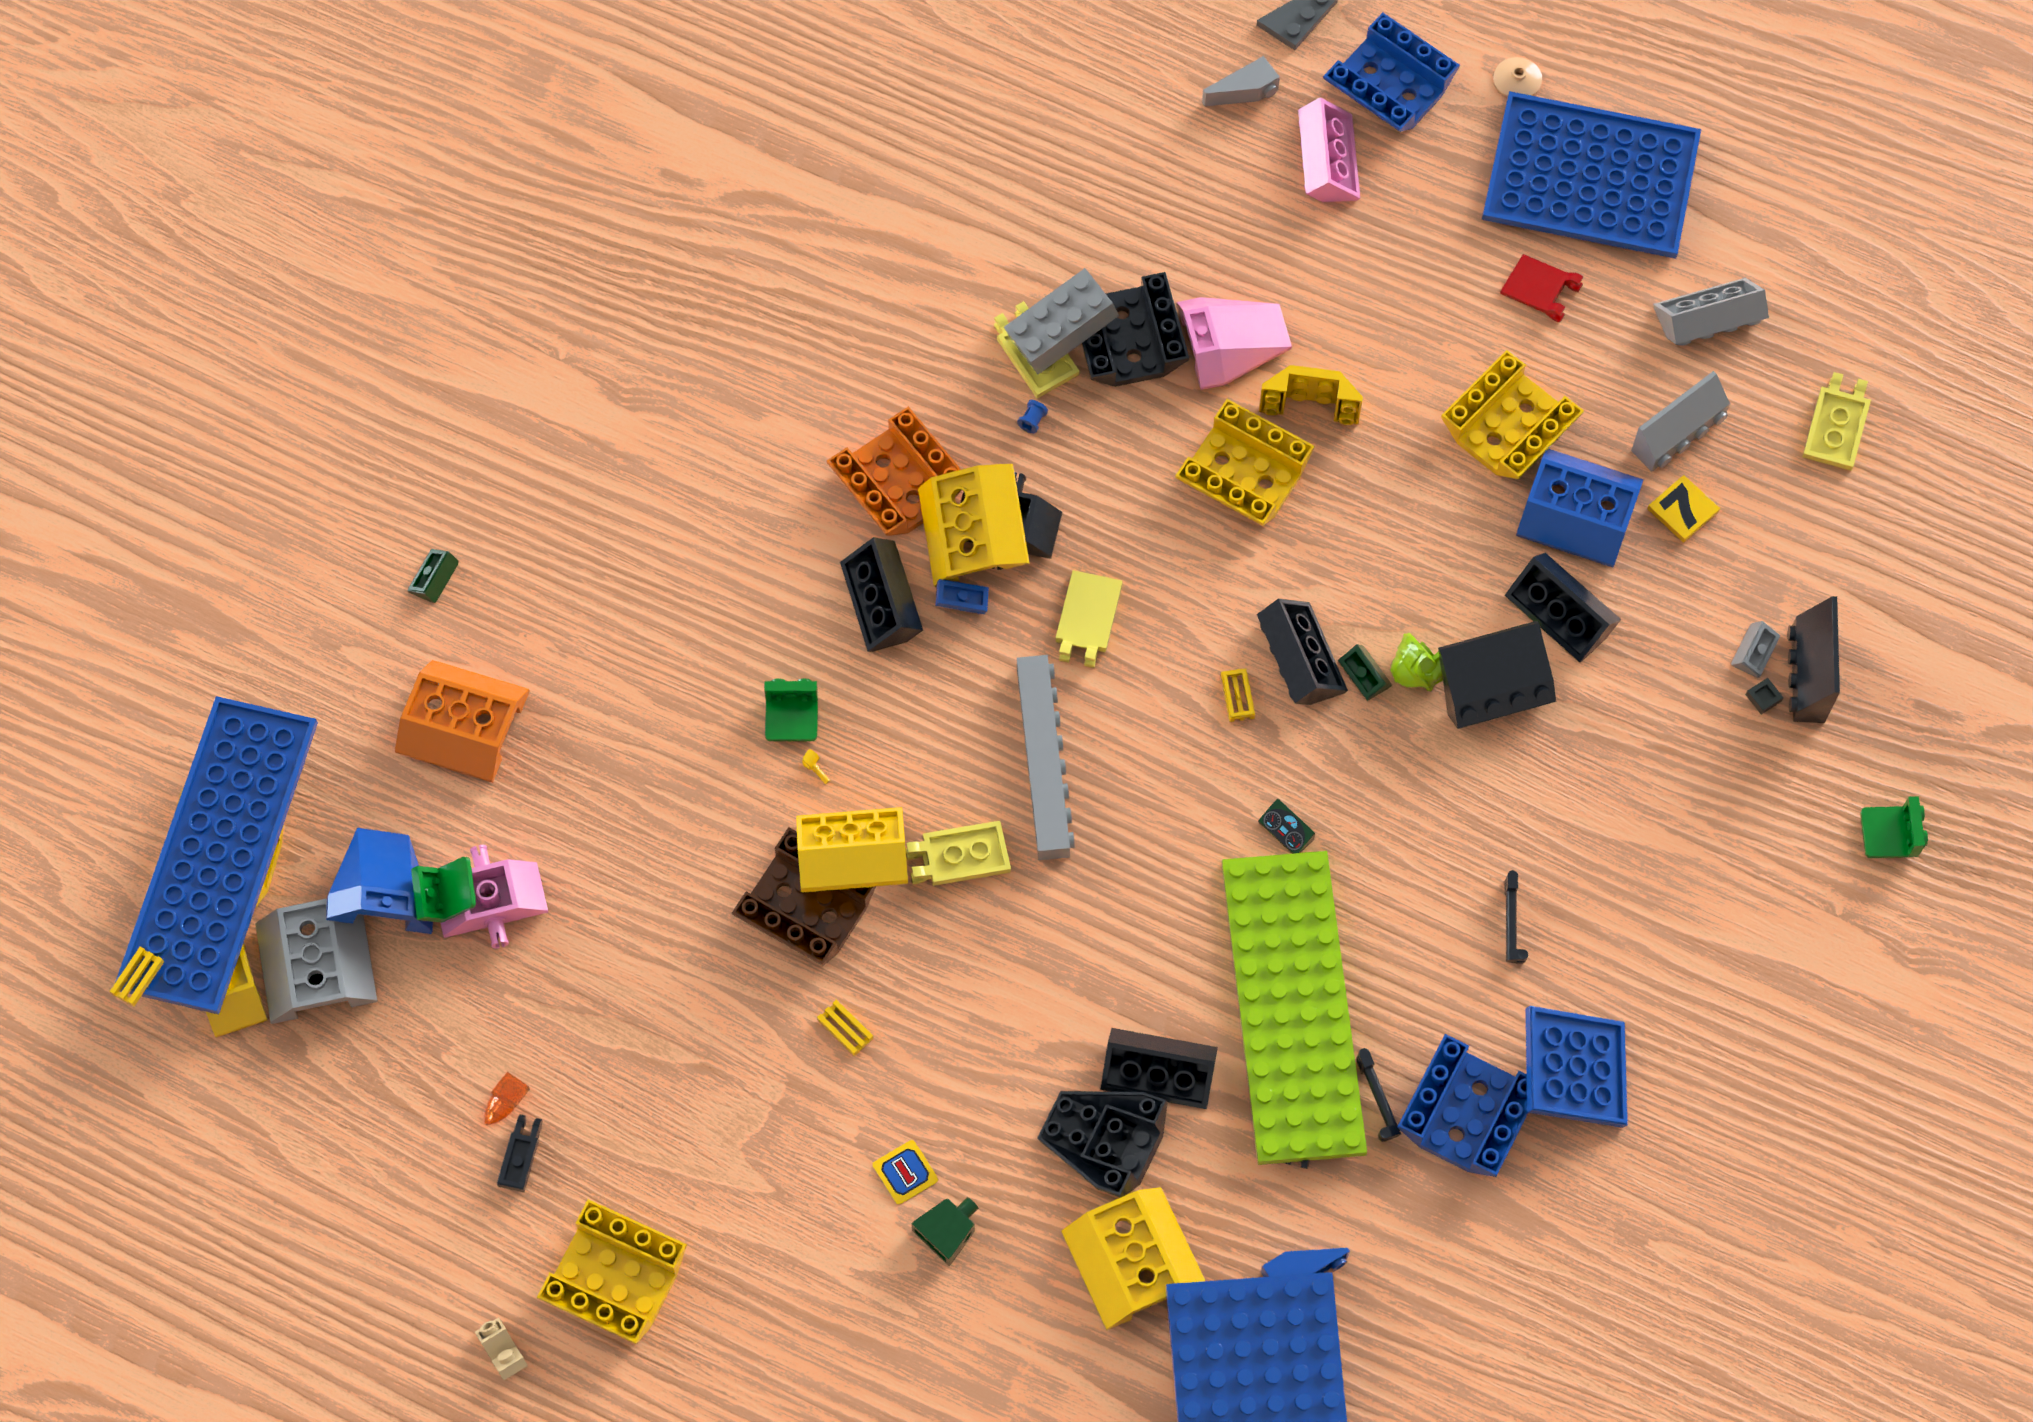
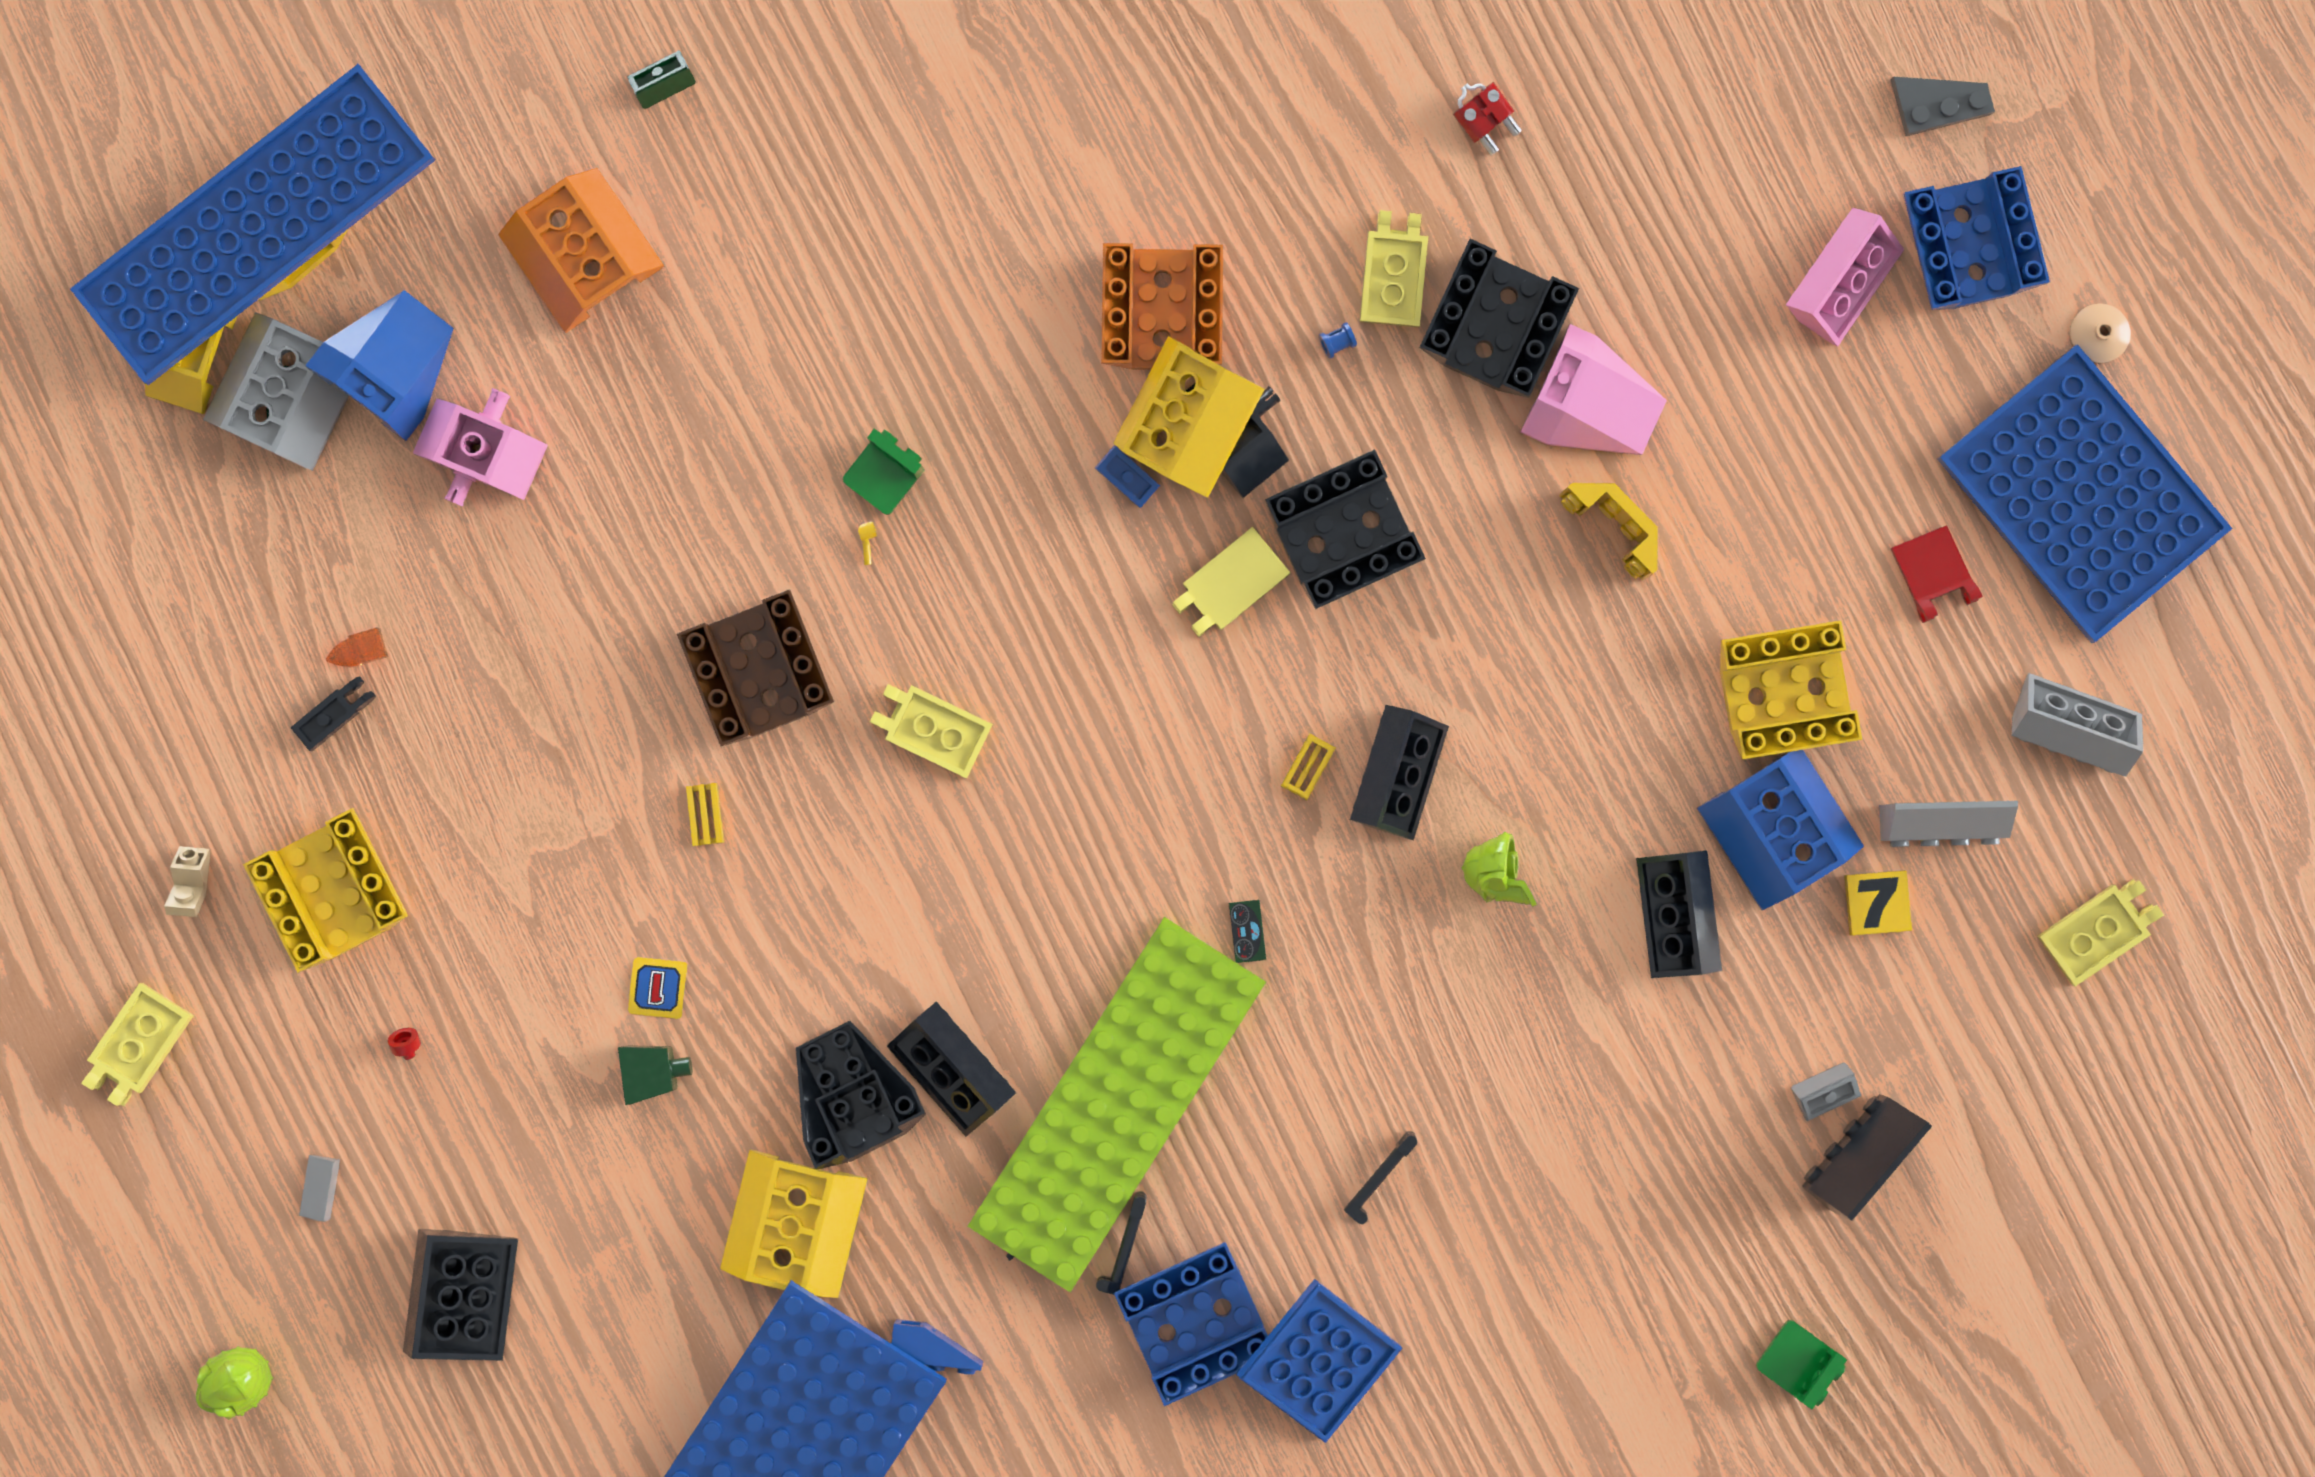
camera: 35 degrees right, 20 degrees up
yellow tile [109,947,164,1007] -> none
green bracket [411,857,476,923] -> none
yellow slope [796,807,908,892] -> none
black slope [840,537,923,652] -> none
light grey brick [1004,268,1119,375] -> none
light grey brick [1017,655,1075,860] -> none
yellow slope [1175,399,1314,526] -> none
light grey slope [1202,56,1280,106] -> none
dark green slope [1338,644,1392,701] -> none
black slope [1438,621,1556,729] -> none
pearl dark grey plate [1745,678,1784,715] -> none
none -> red tile [387,1027,421,1060]
none -> black slope [1265,449,1426,609]
none -> red piece [1453,82,1522,155]

